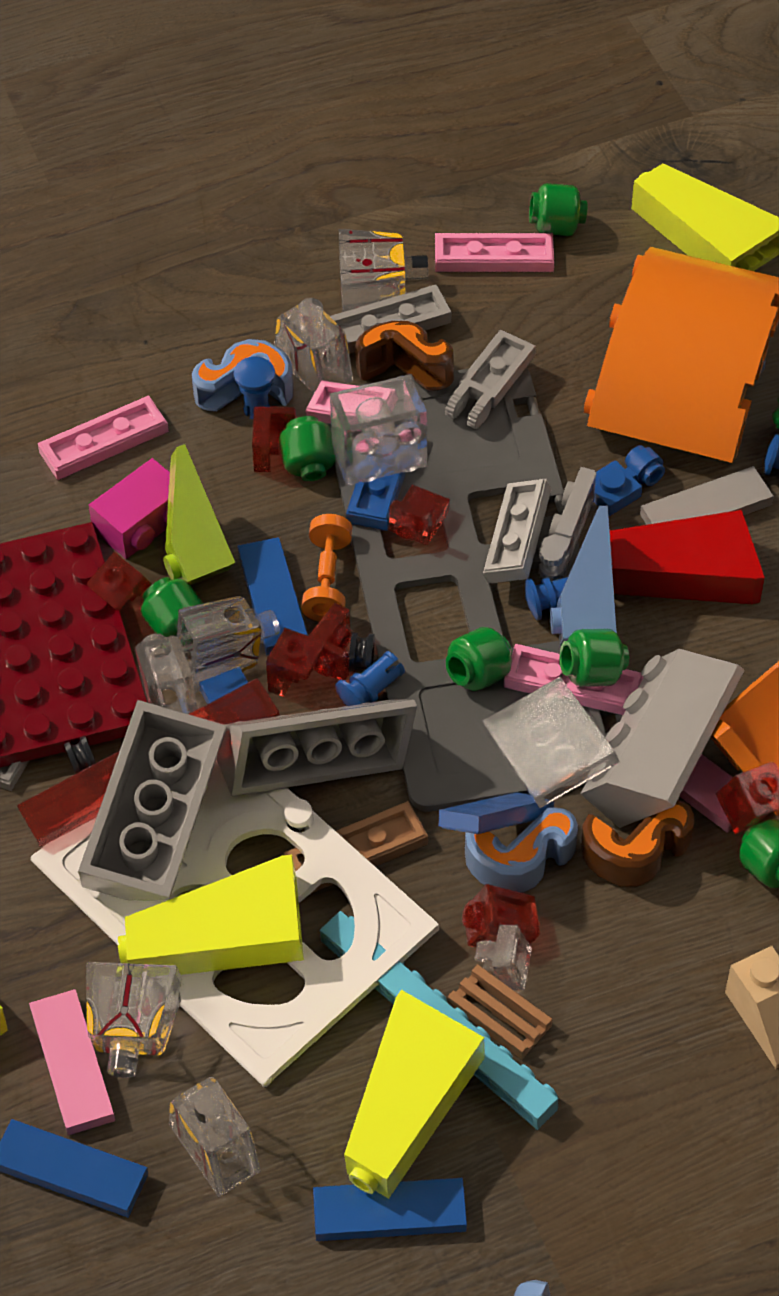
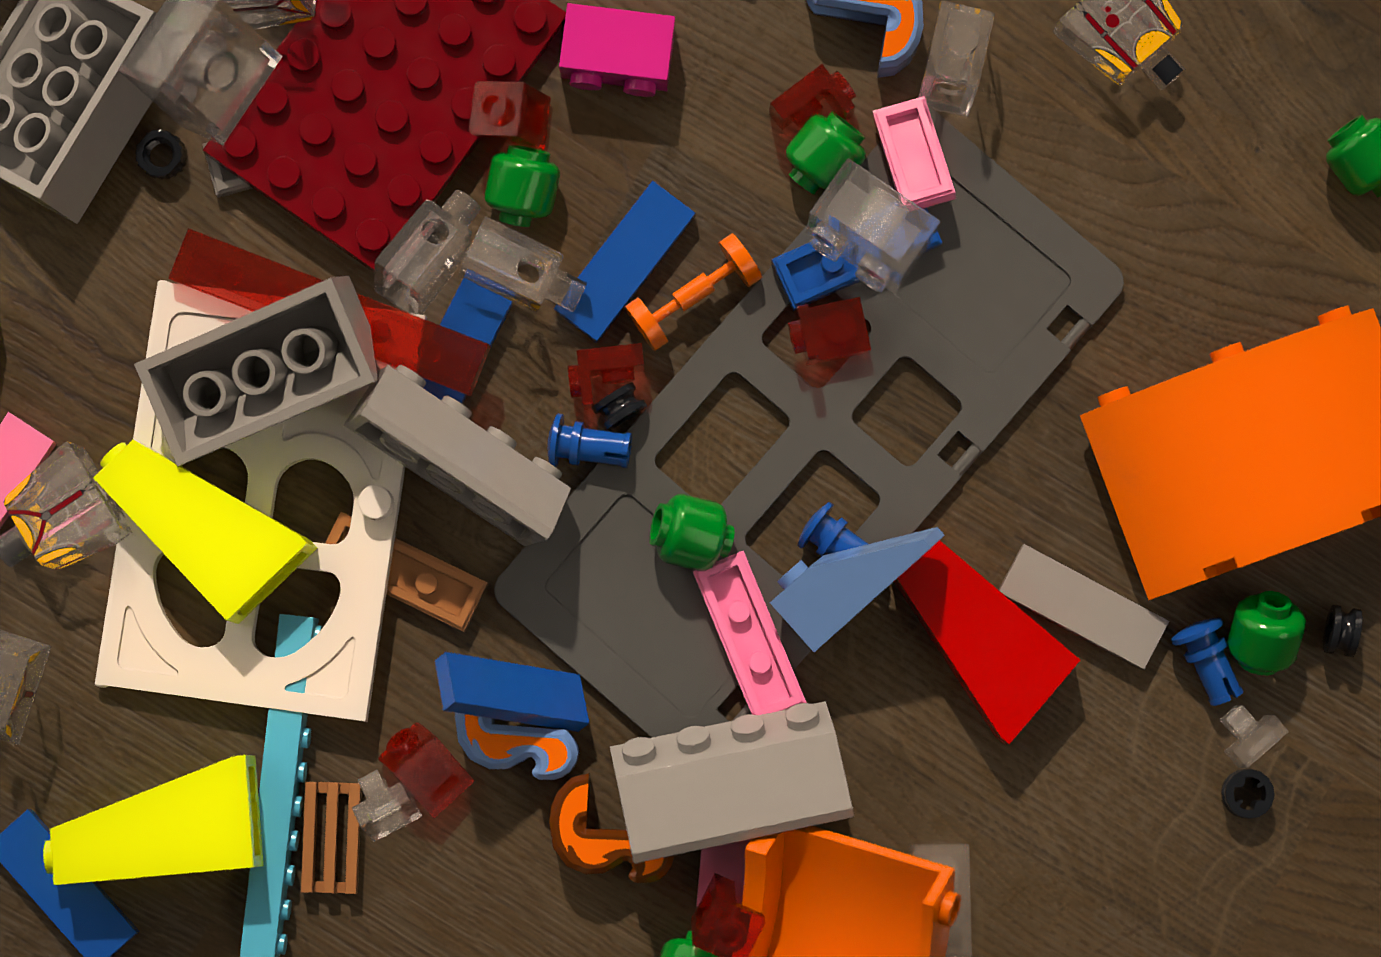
camera: 50 degrees right, 30 degrees up
black bush [64,735,100,781] -> none
lime slope [163,444,235,585] -> none
blue pin [234,356,275,420] -> none
clear red bracket [266,628,324,697] -> none
light grey plate [324,284,452,357] -> none
reddish brown animal [355,321,454,391] -> none
bright pink tile [435,233,554,272] -> none
light grey hinge [445,330,536,430] -> none
light grey tile [483,479,551,584] -> none
clear tile [483,677,620,808] -> none
light grey hinge [538,467,596,581] -> none
green head [559,629,629,687] -> none
blue plate [593,445,665,517] -> none

